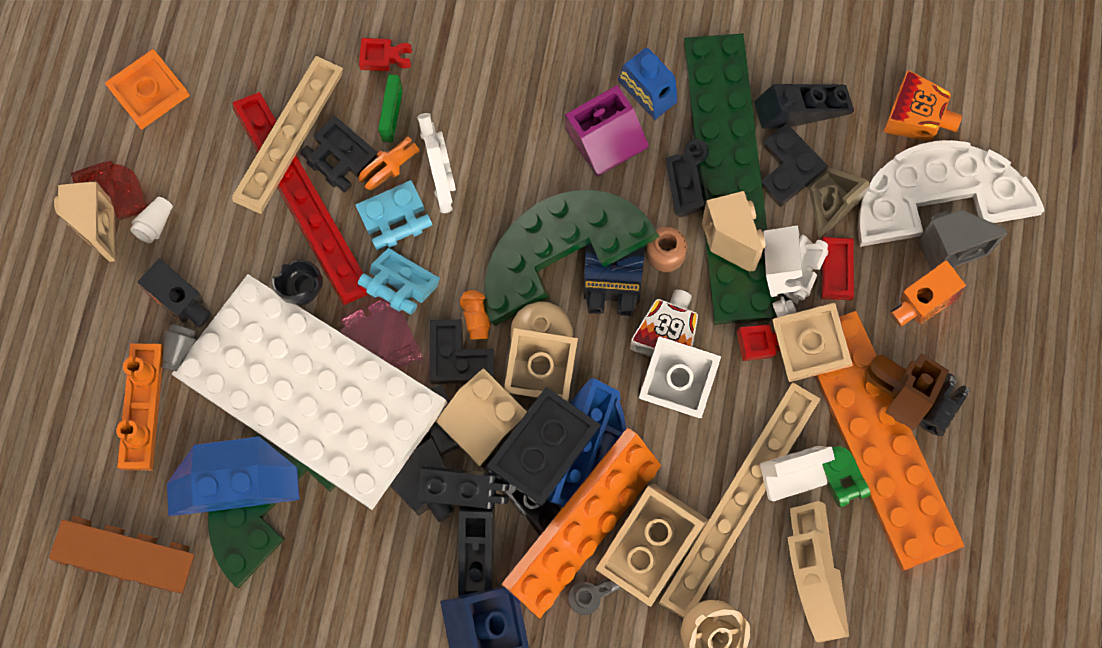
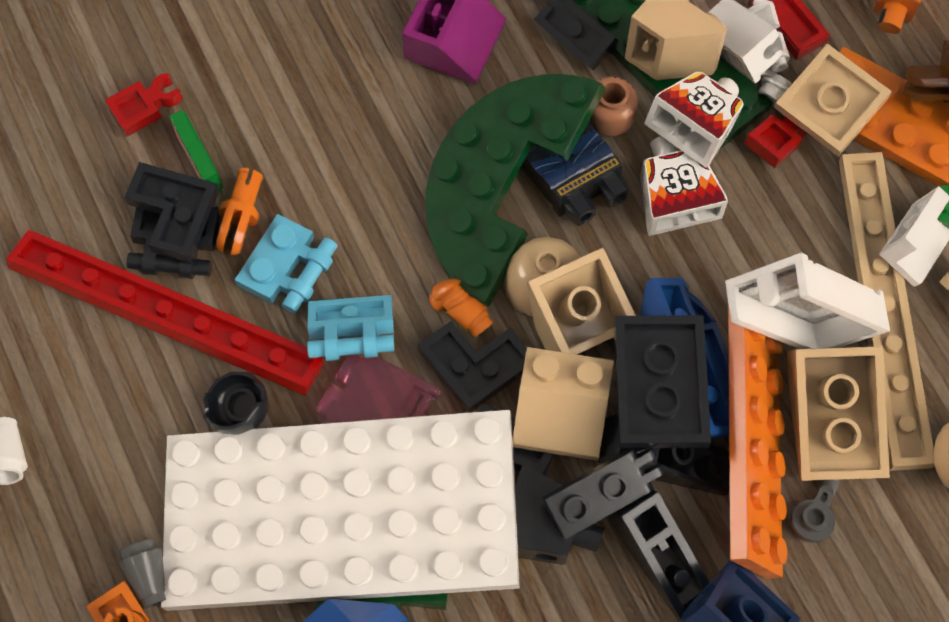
camera: 40 degrees left, 5 degrees down
black torso [137,259,212,328] -> none
tan plate [233,56,343,214] -> none
white plate [417,113,456,213] -> none
white slope [638,337,721,418] -> none
none -> black plate [124,162,219,263]
none -> white torso [644,72,744,168]
none -> white door [725,252,890,349]

